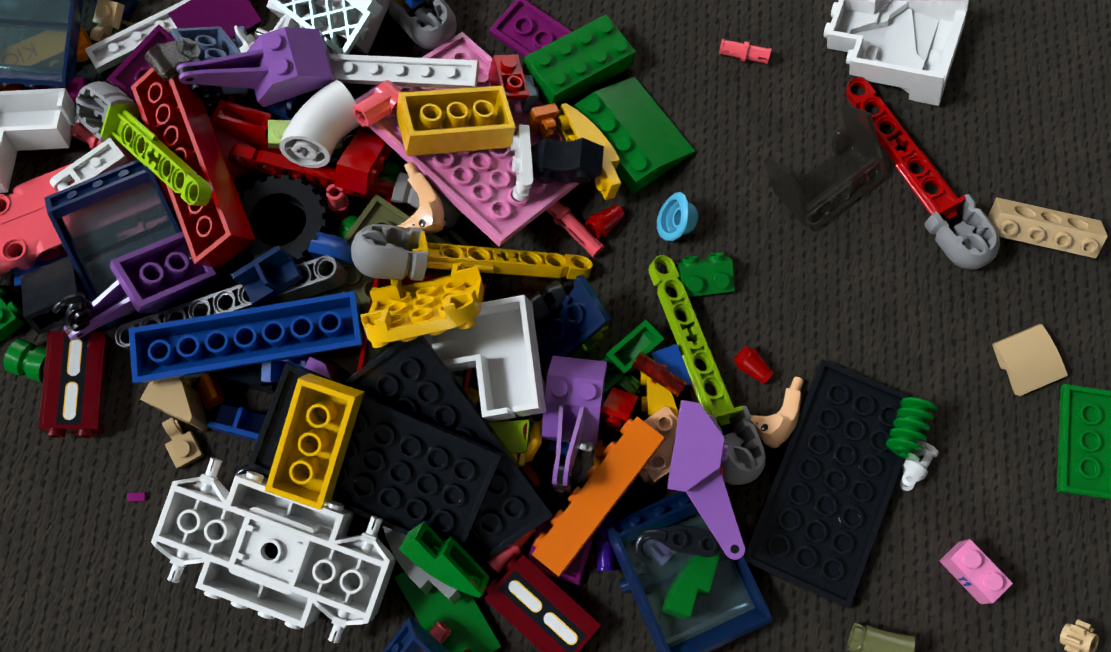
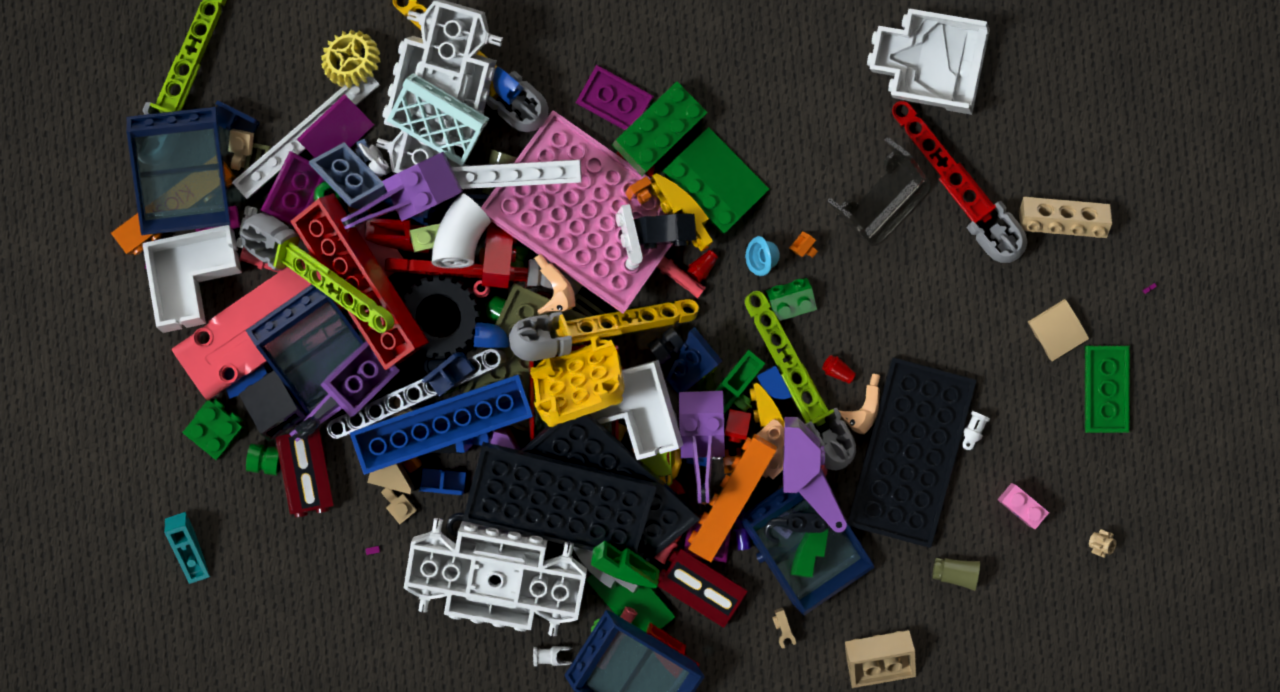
camera: 10 degrees left, 15 degrees up
white plate [50,138,128,191] -> none
clear smoke piece [144,38,201,81] -> none
yellow brick [265,373,364,510] -> none
coral piece [353,80,401,127] -> none
yellow brick [396,86,516,156] -> none
red slope [488,54,529,99] -> none
sand blue plate [519,75,539,112] -> none
clear red pin [631,351,687,397] -> none
coral pin [719,39,772,65] -> none
green piece [886,397,937,461] -> none
none -> orange tile [789,231,818,258]

